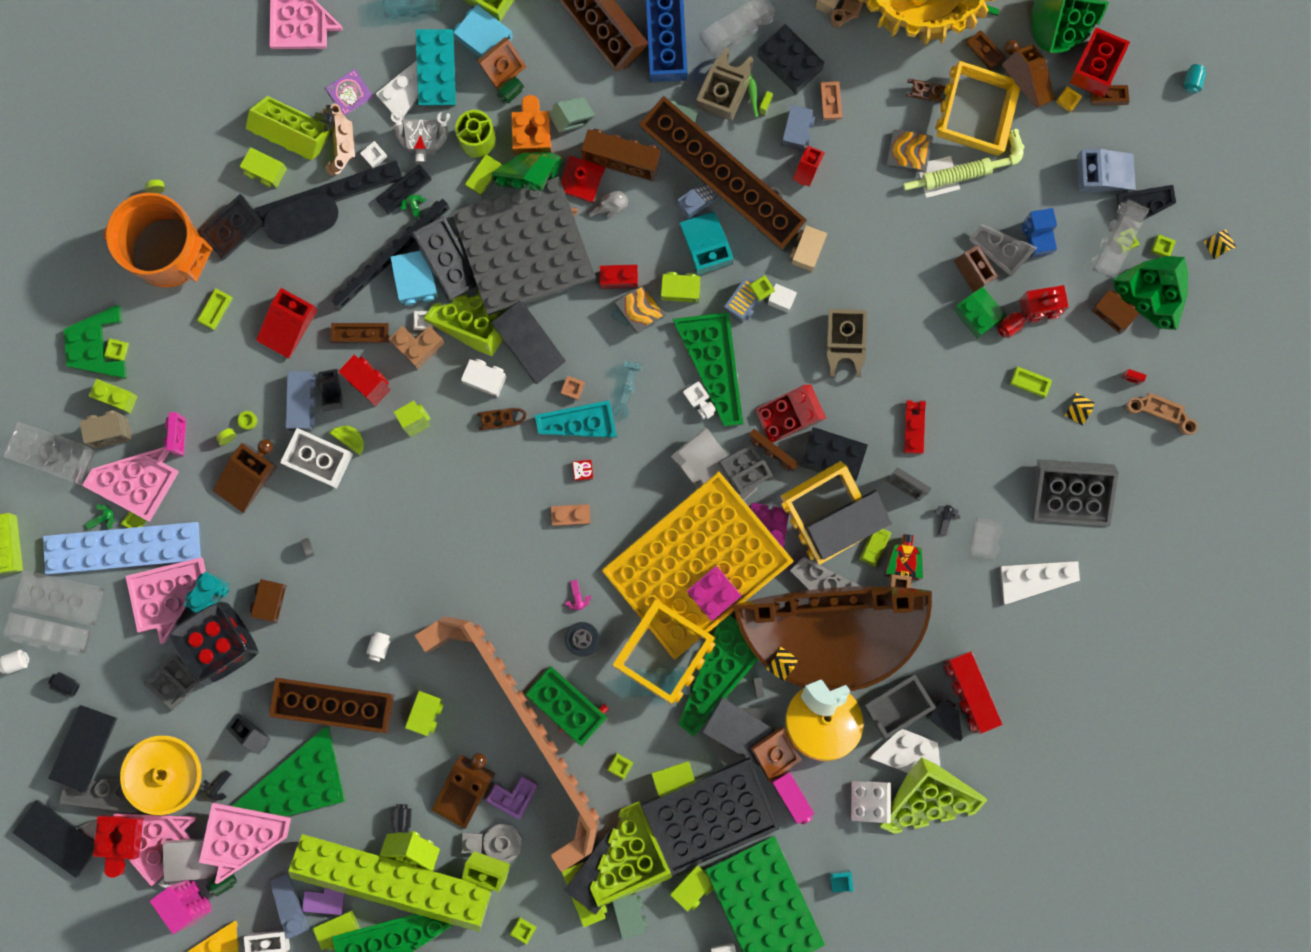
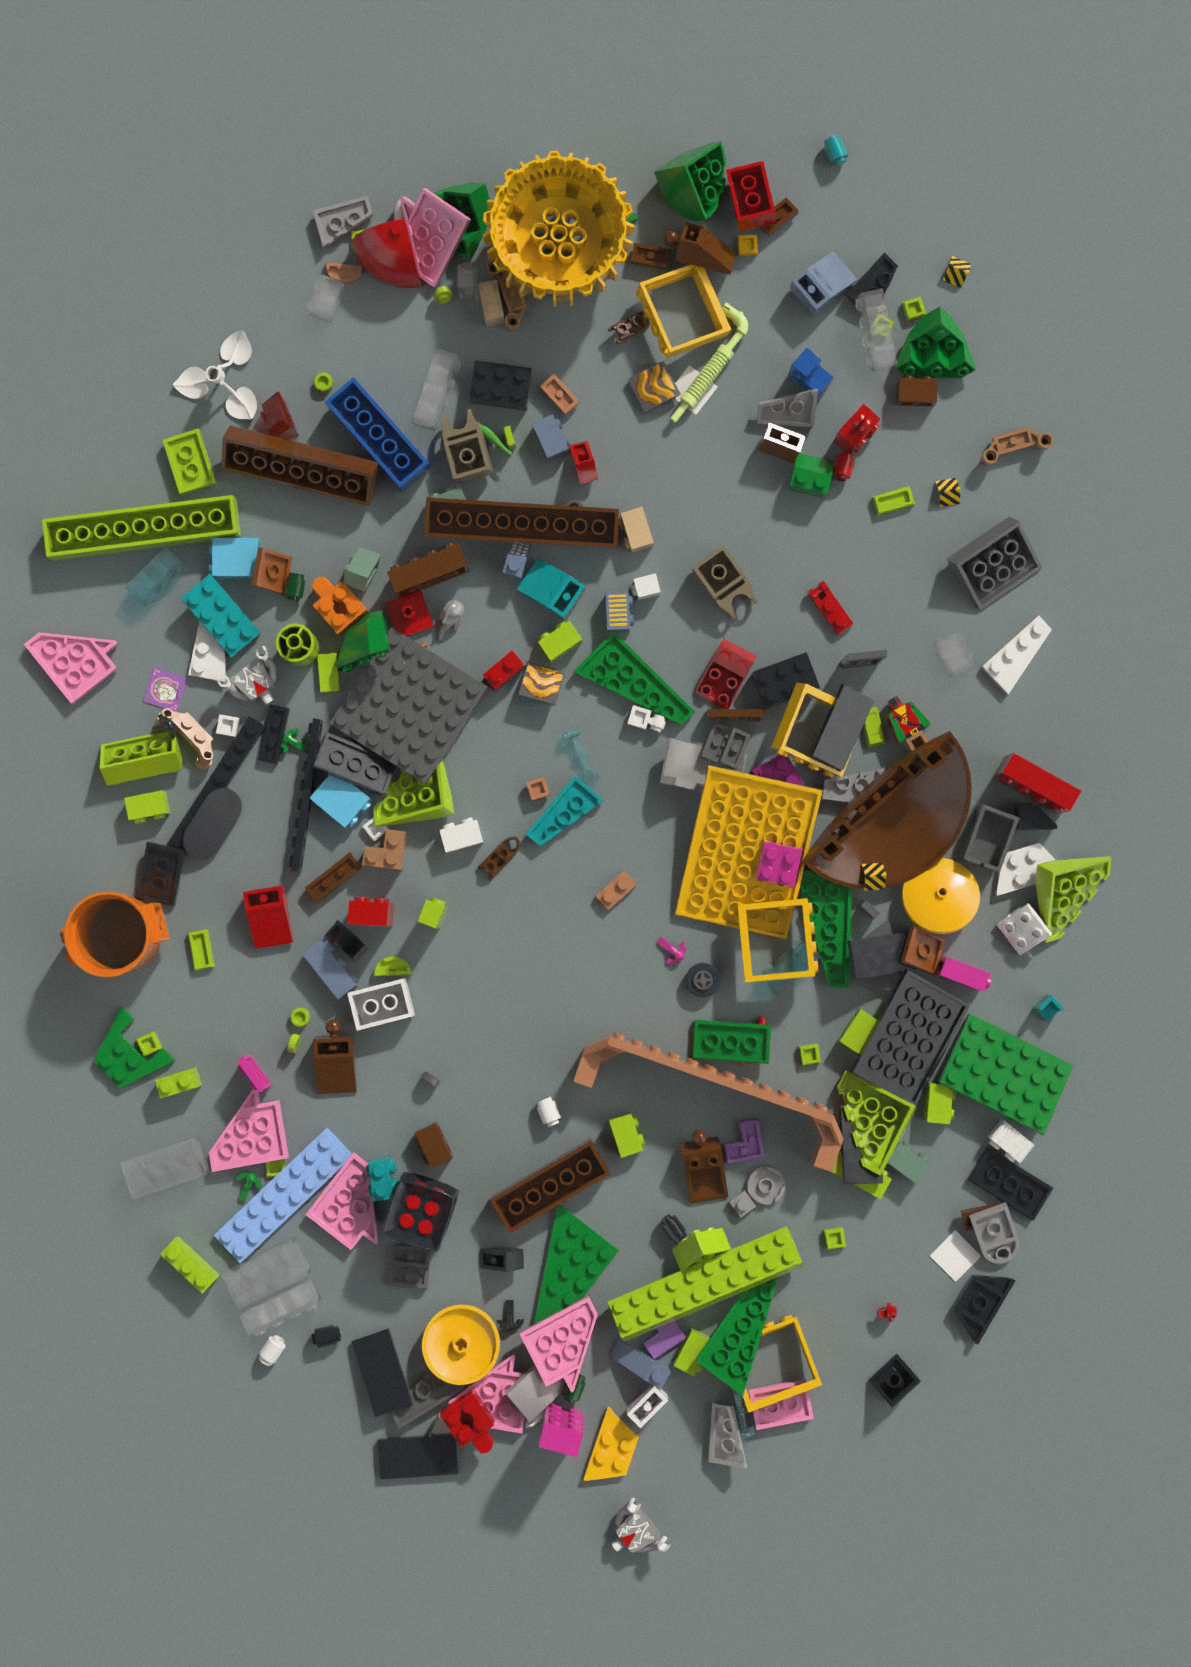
camera: 40 degrees left, 5 degrees up
dark tan brick [79,411,133,449] -> none
lime tile [145,179,165,193] -> none
lime brick [462,851,510,892] -> none
black tile [491,300,566,384] -> none
tile [572,459,593,481] -> none
lime tile [749,275,775,302] -> none
light aqua brick [801,679,850,716] -> none
black piece [934,505,960,536] -> none
red tile [1122,369,1147,385] -> none

